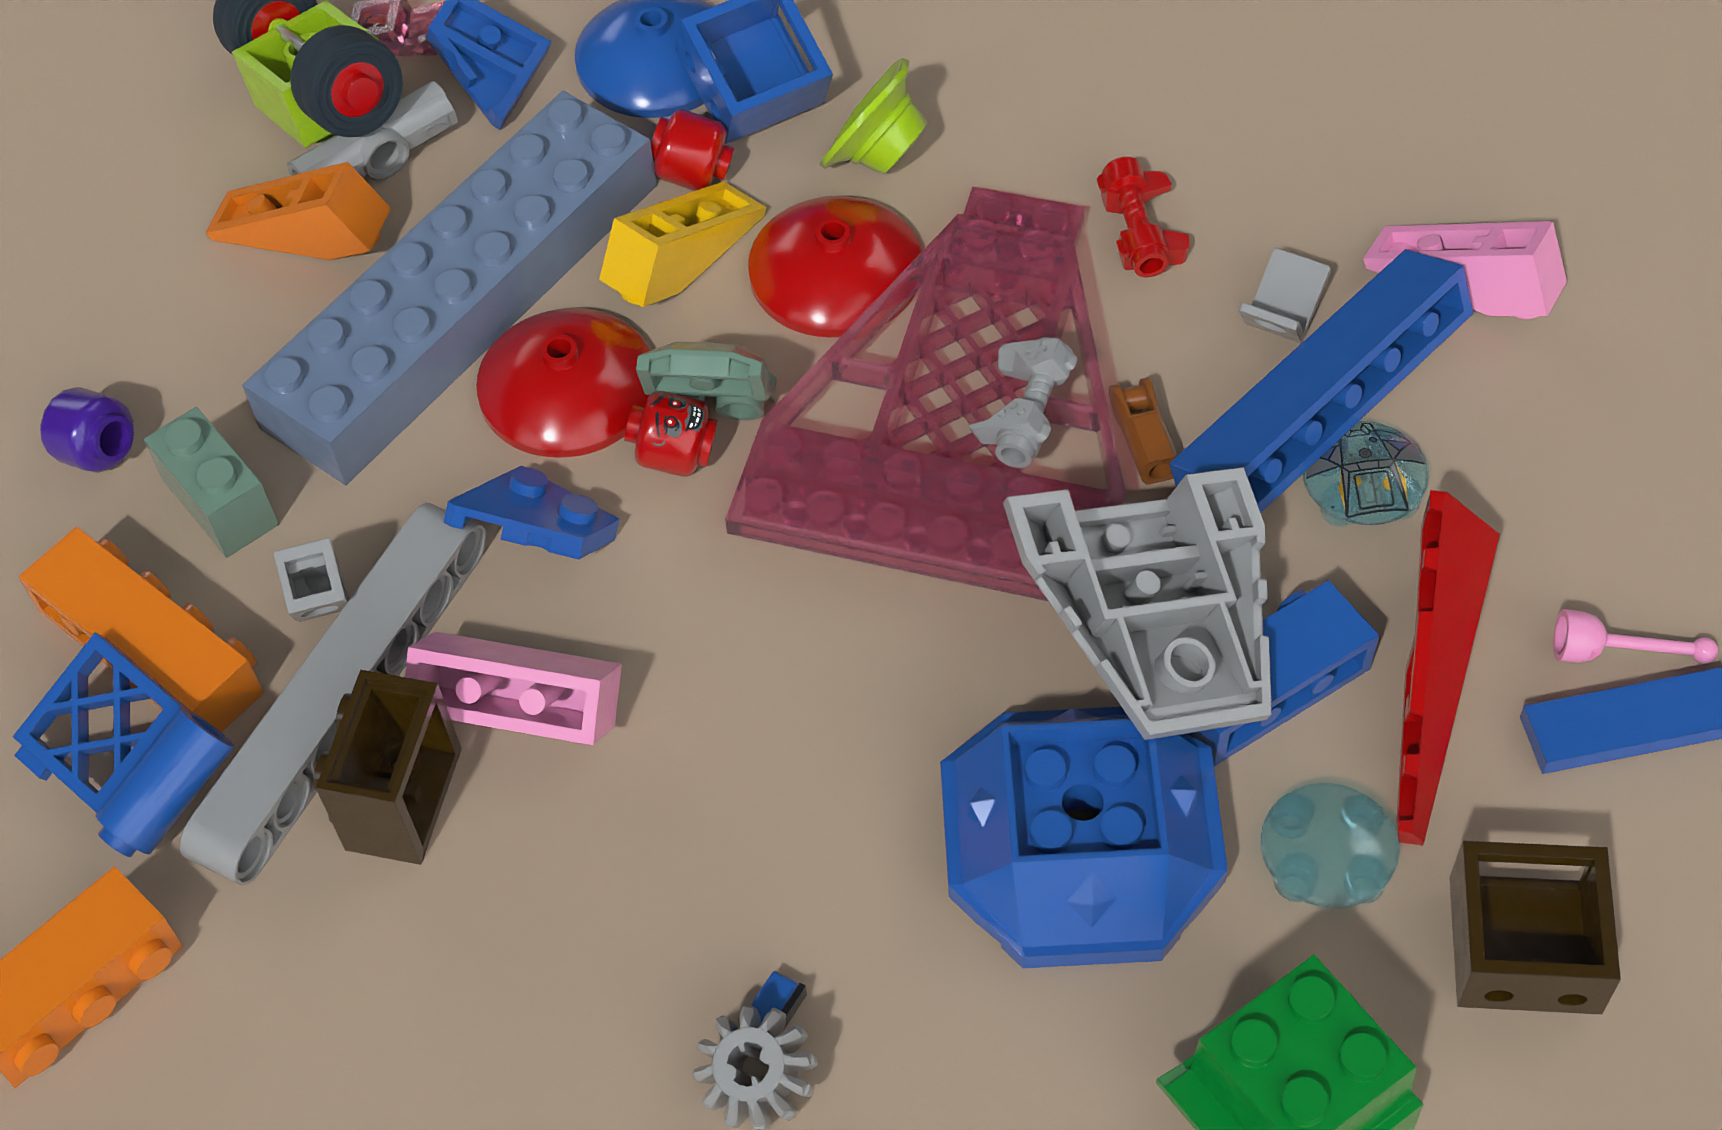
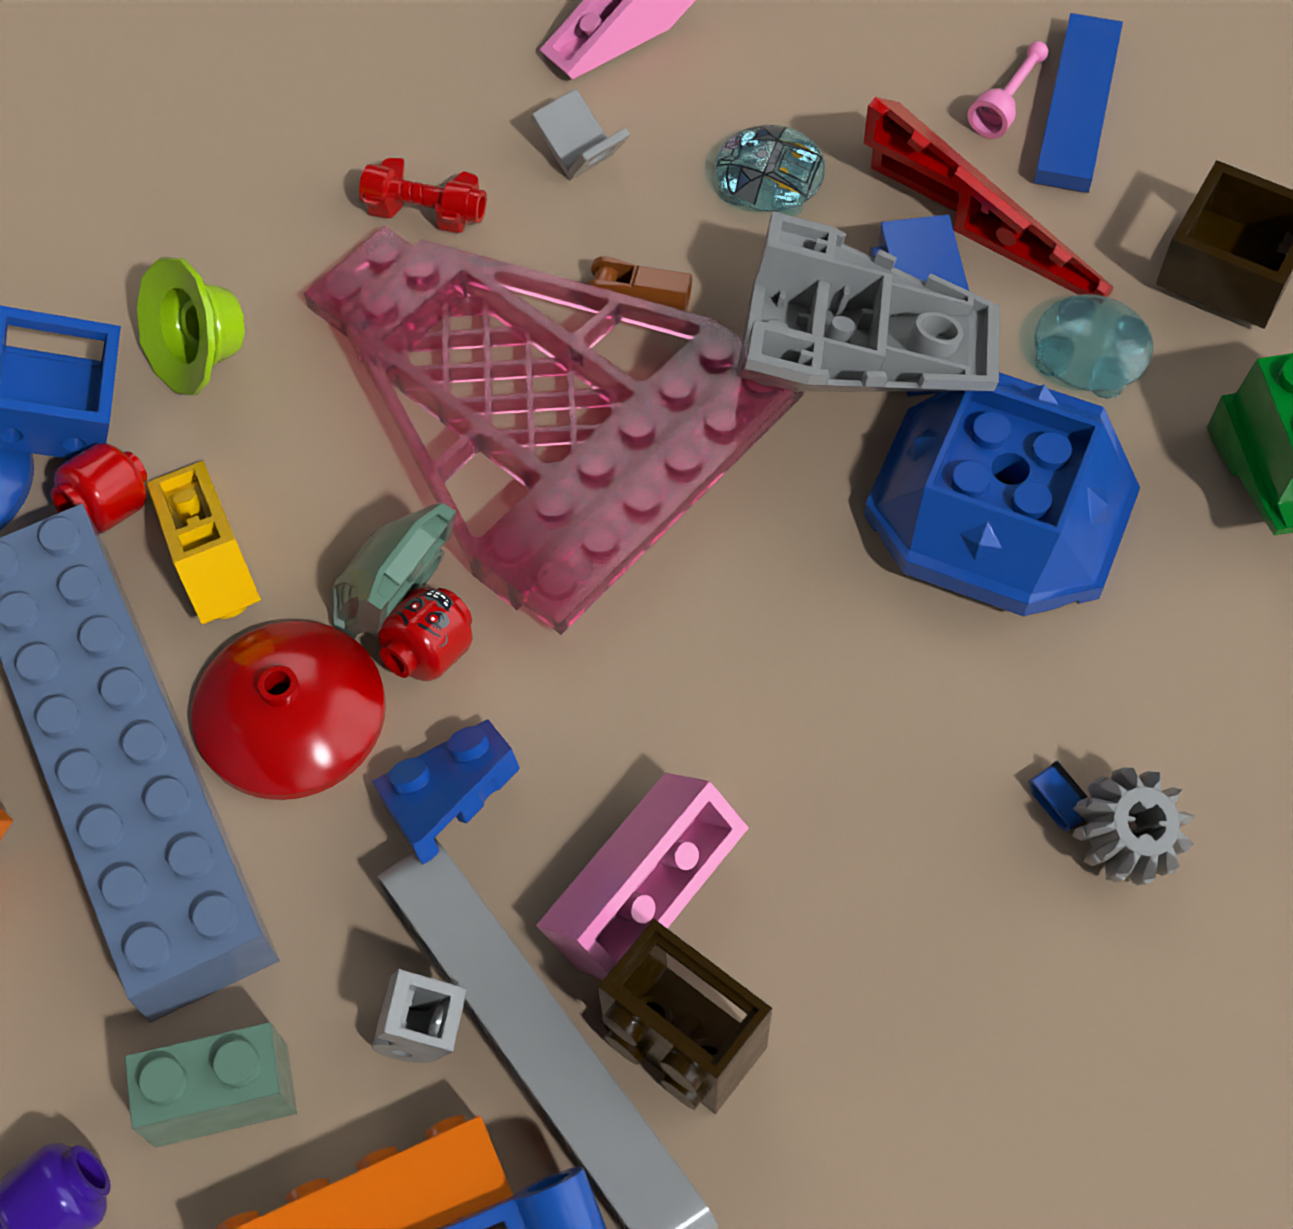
camera: 65 degrees left, 5 degrees up
red dish [748,196,922,338] -> none
light grey piece [968,337,1078,468] -> none
blue brick [1169,249,1473,513] -> none

